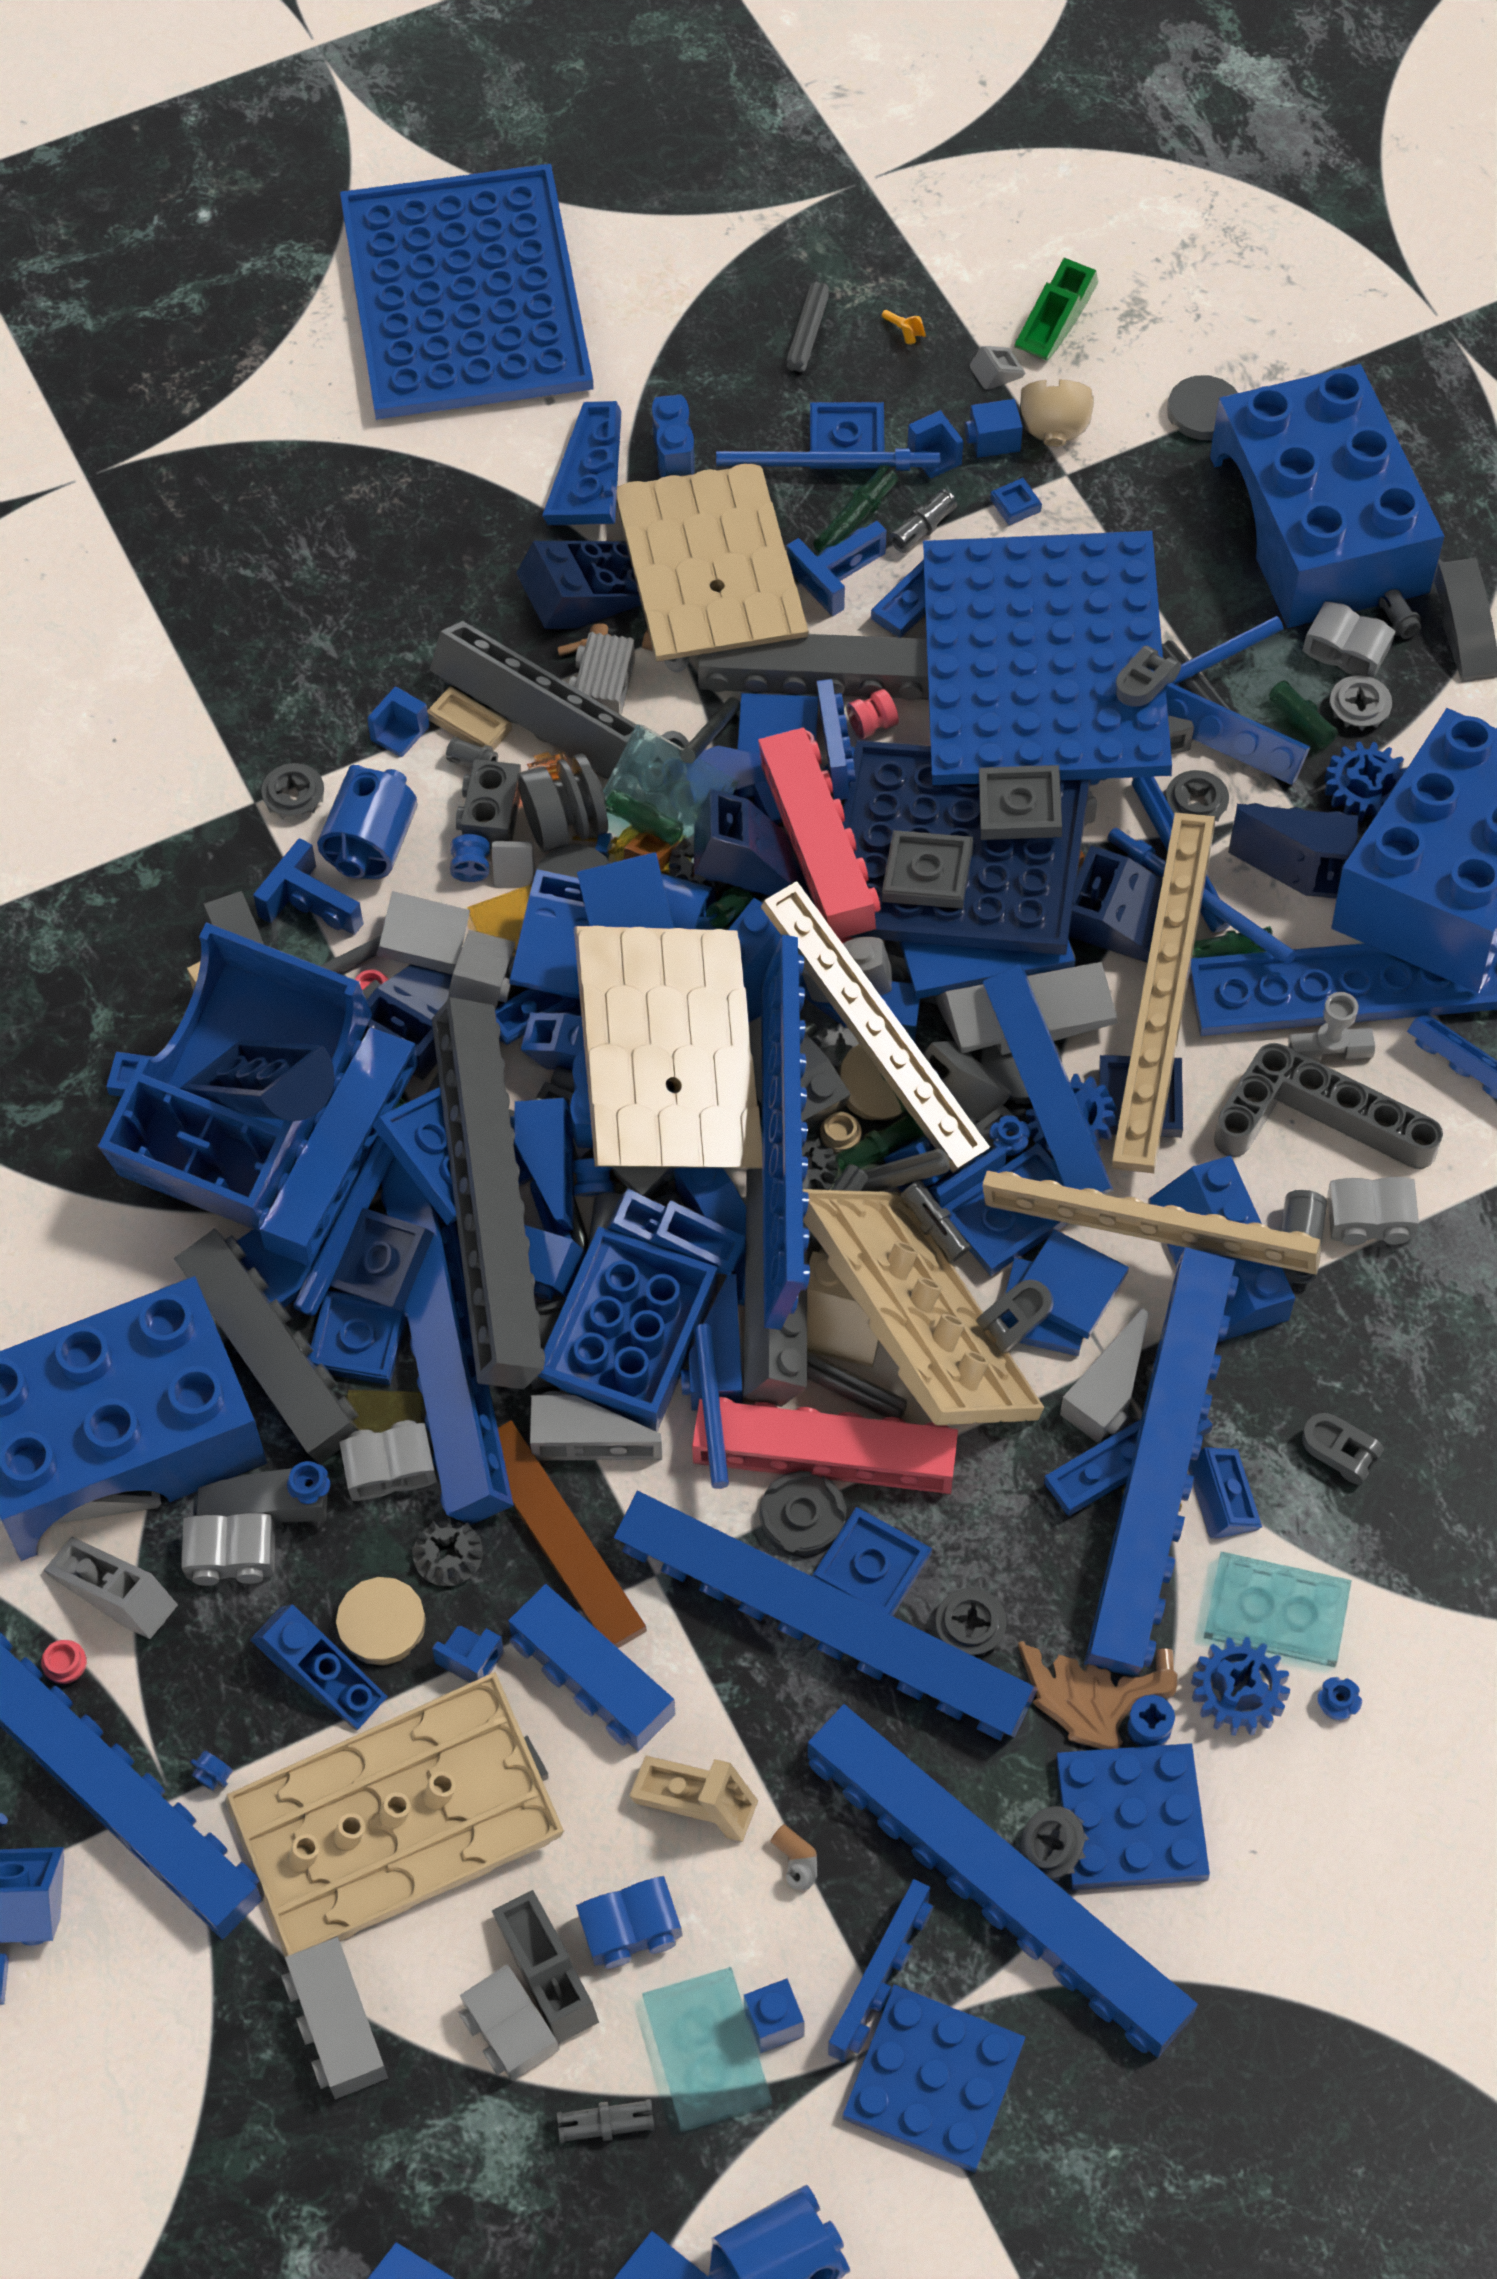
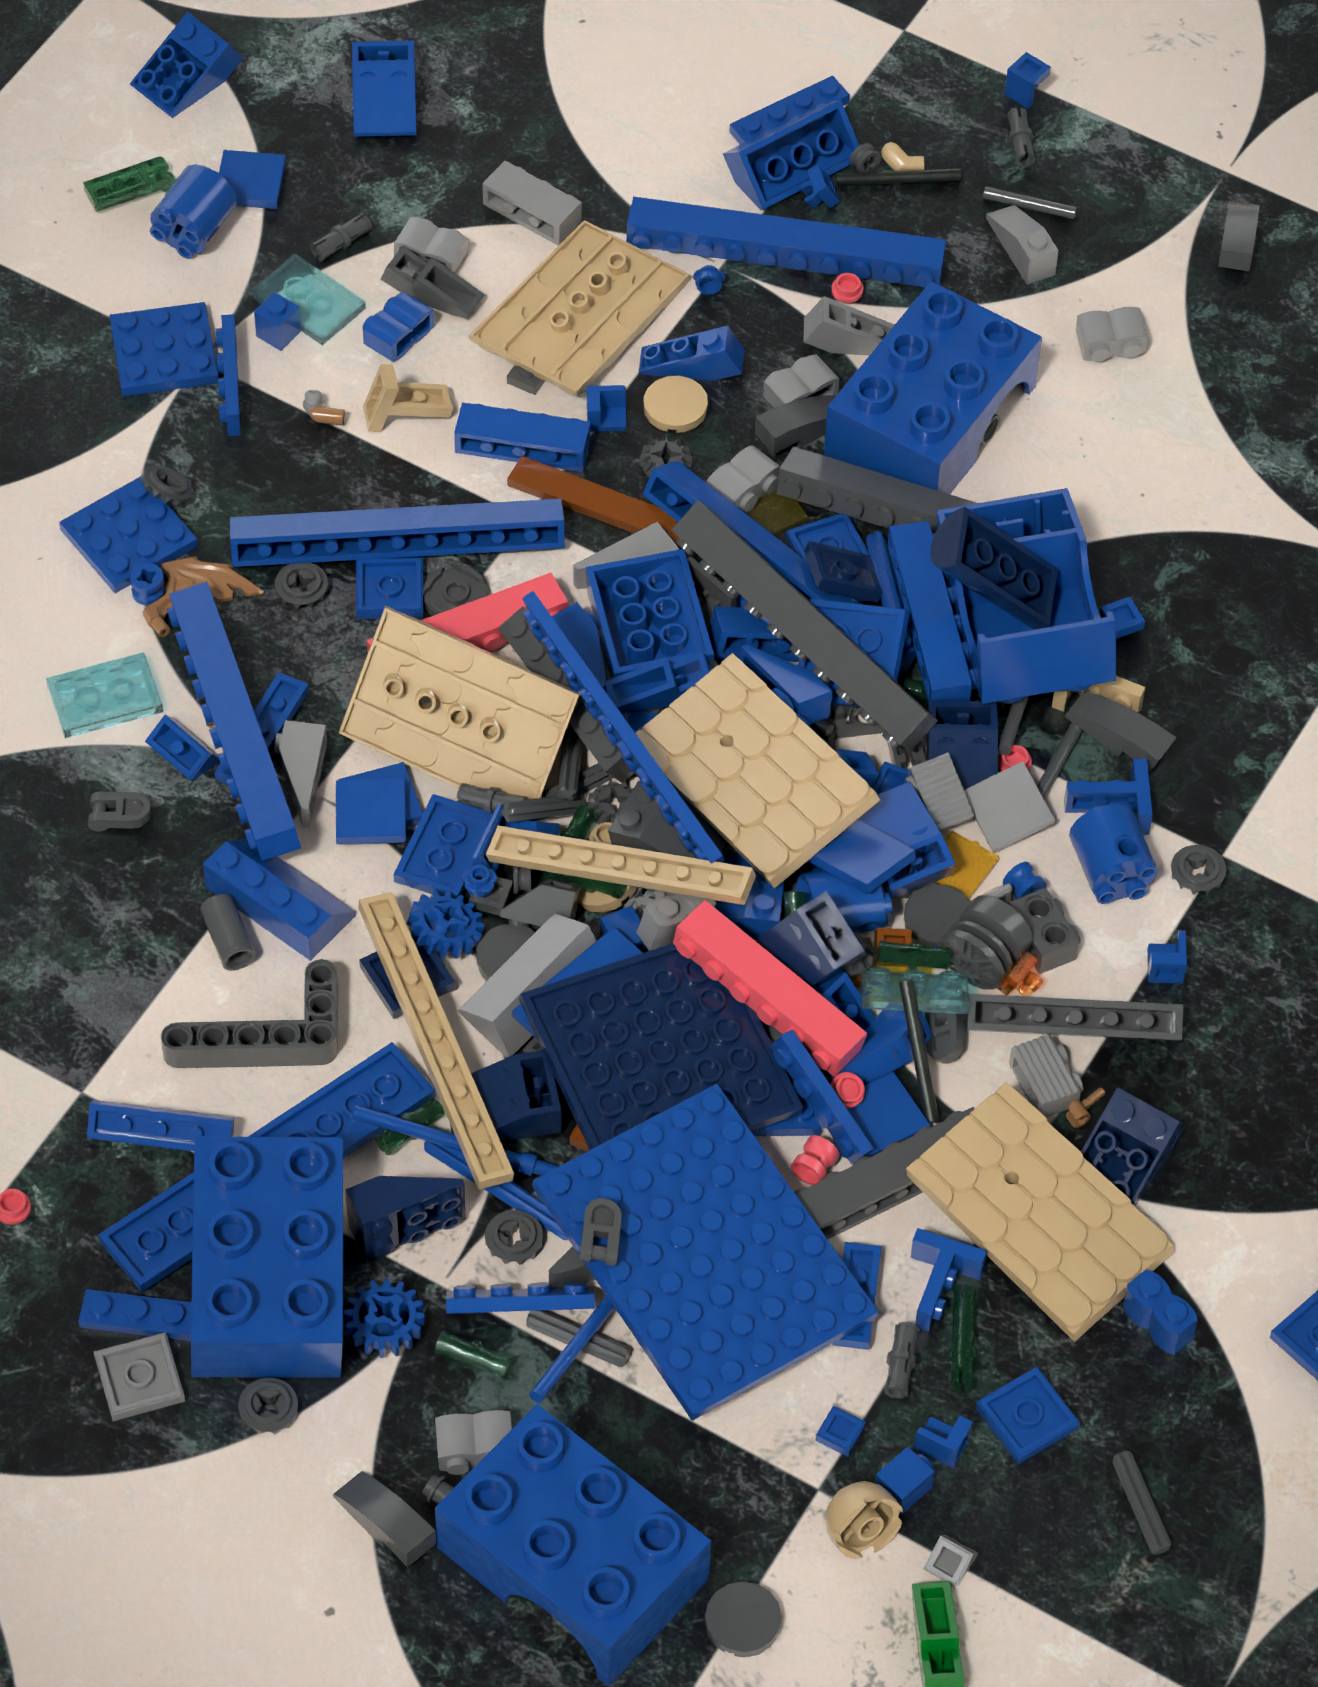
camera: 145 degrees right, 5 degrees down
blue plate [287,1461,331,1504] -> none
tan tile [427,686,512,751] -> none
dark grey pin [446,737,498,768] -> none
blue wing [542,401,622,525] -> none
blue bar [694,1324,729,1489] -> none
blue bar [716,448,940,471] -> none
blue brick [807,1704,1198,2058] -> none
light orange hand [882,310,926,344] -> none
dark grey tile [882,830,973,909] -> none
dark grey plate [976,1280,1054,1354] -> none
dark grey plate [979,765,1062,840] -> none
tan plate [982,1171,1320,1275] -> none
blue tile [983,964,1114,1195] -> none
blue gear [1191,1637,1290,1736] -> none
light grey bar [1288,992,1375,1062] -> none
blue plate [1317,1677,1362,1720] -> none
light grey brick [1327,1177,1419,1245] -> none
light grey gear [1329,675,1392,731] -> none

